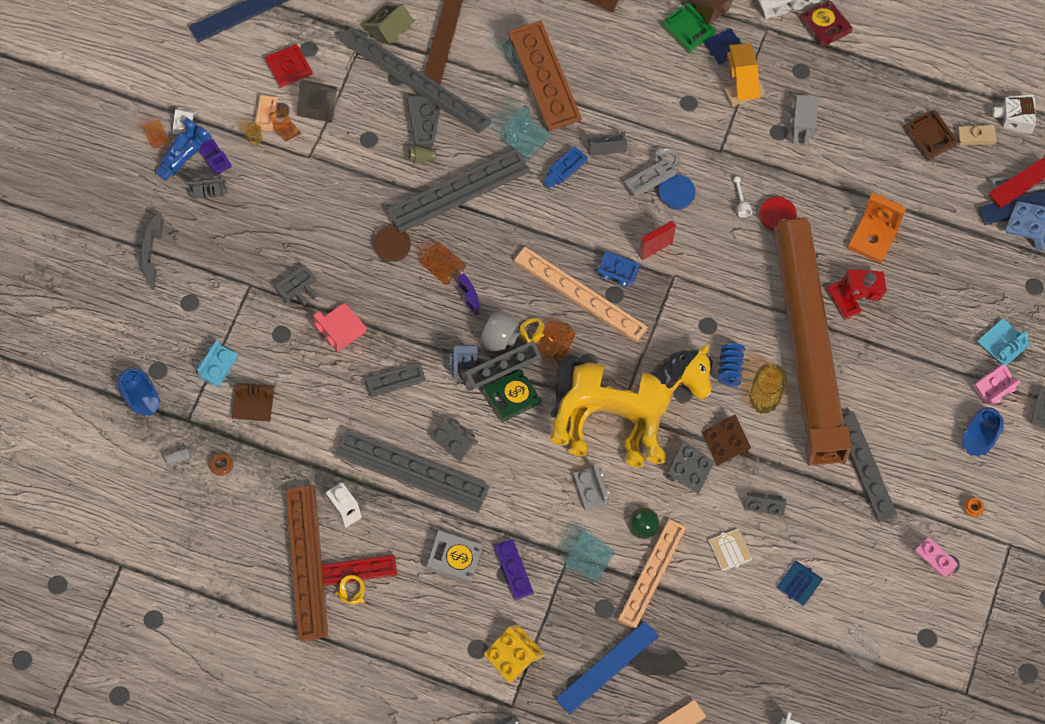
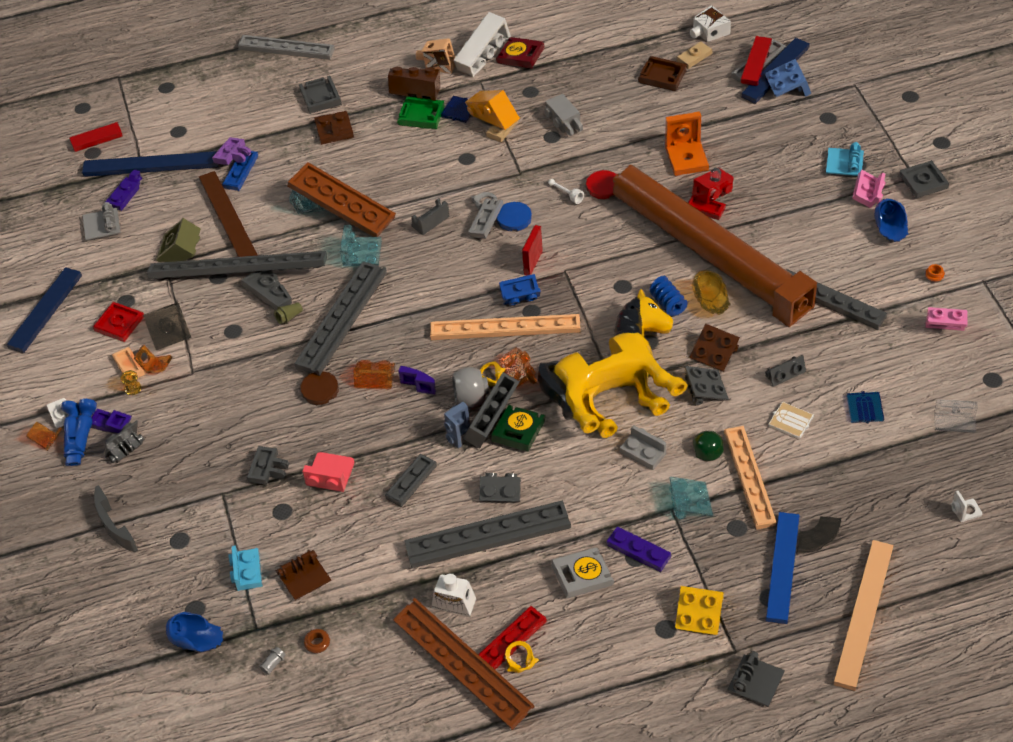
camera: 30 degrees left, 15 degrees down
blue hinge [543,146,588,190] -> none

